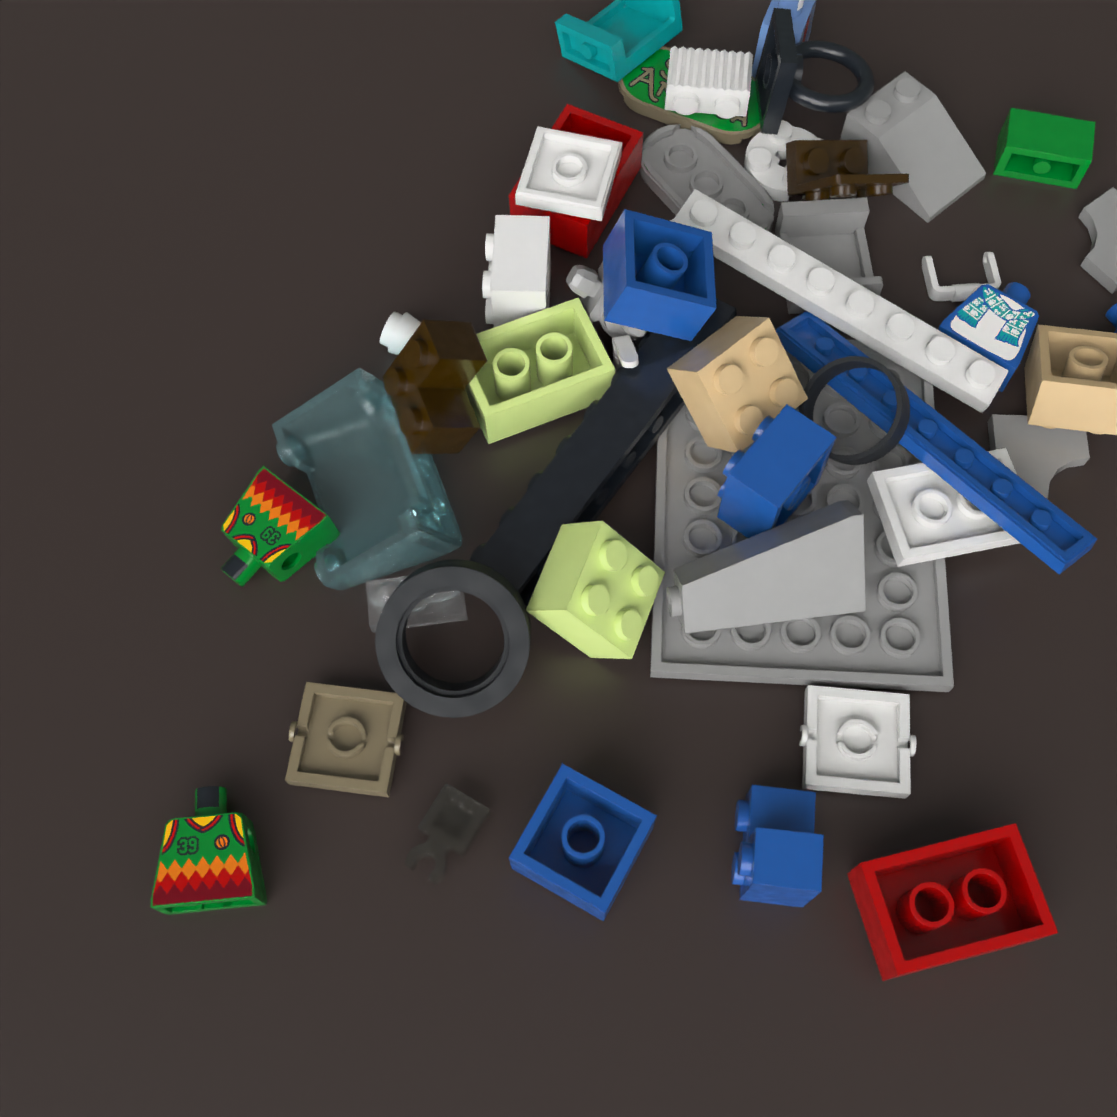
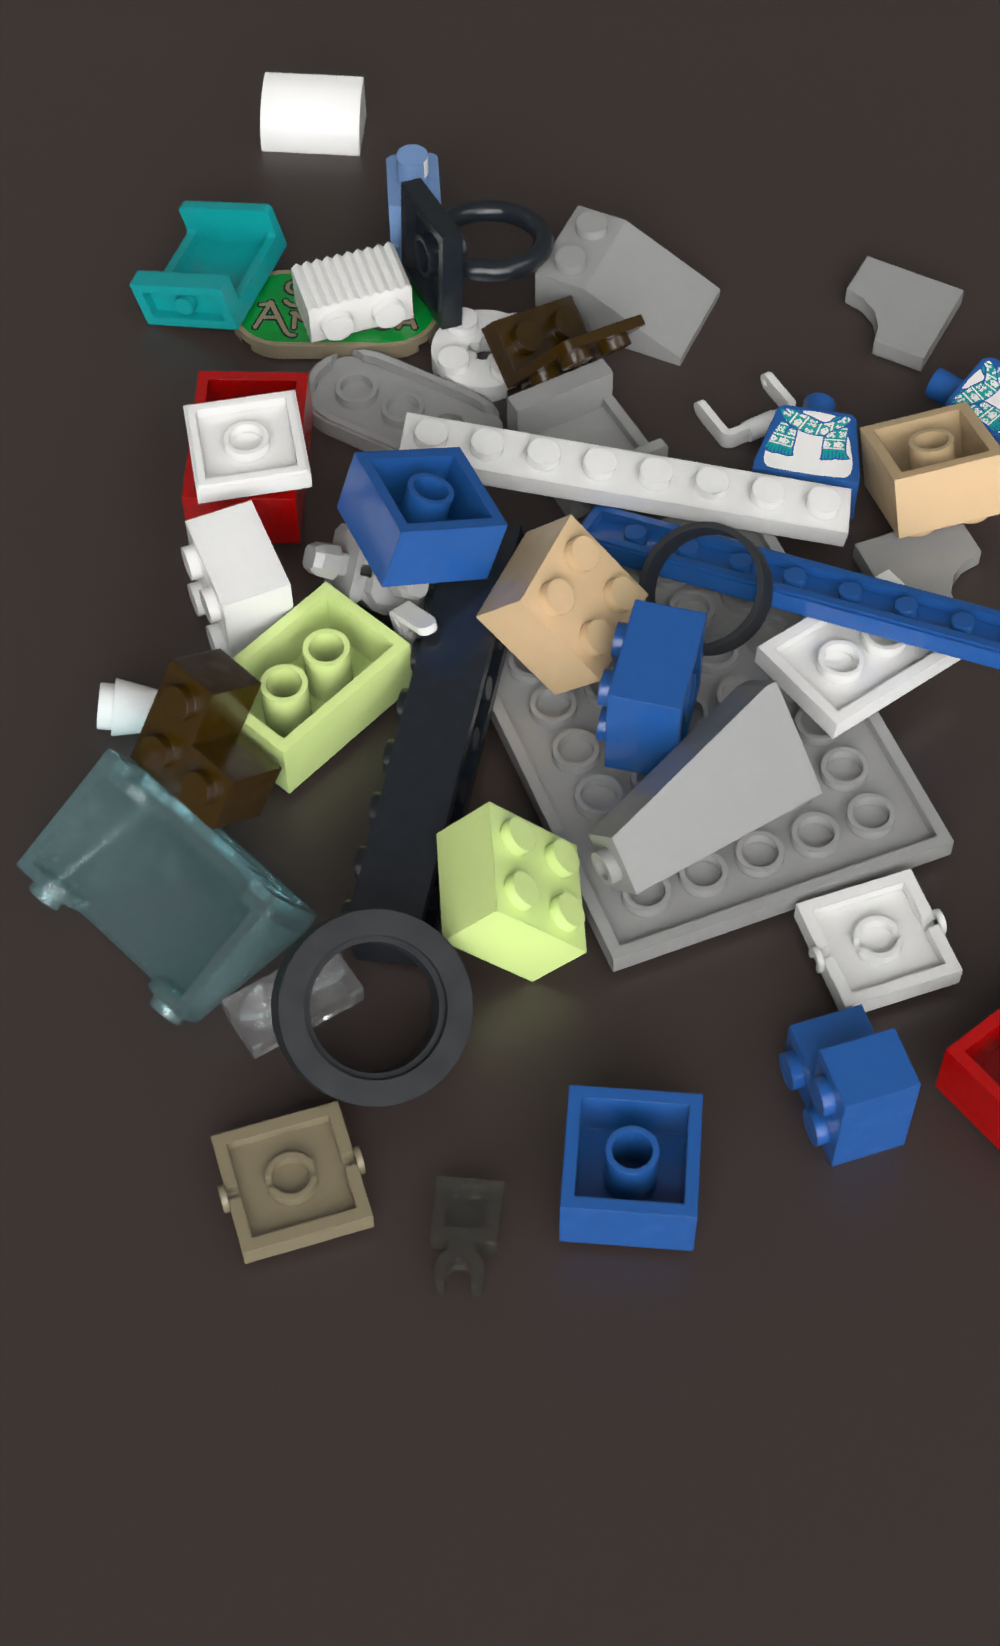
camera: 25 degrees left, 10 degrees down
torso [151,786,267,915] -> none
torso [220,466,341,588] -> none
green brick [993,108,1096,189] -> none

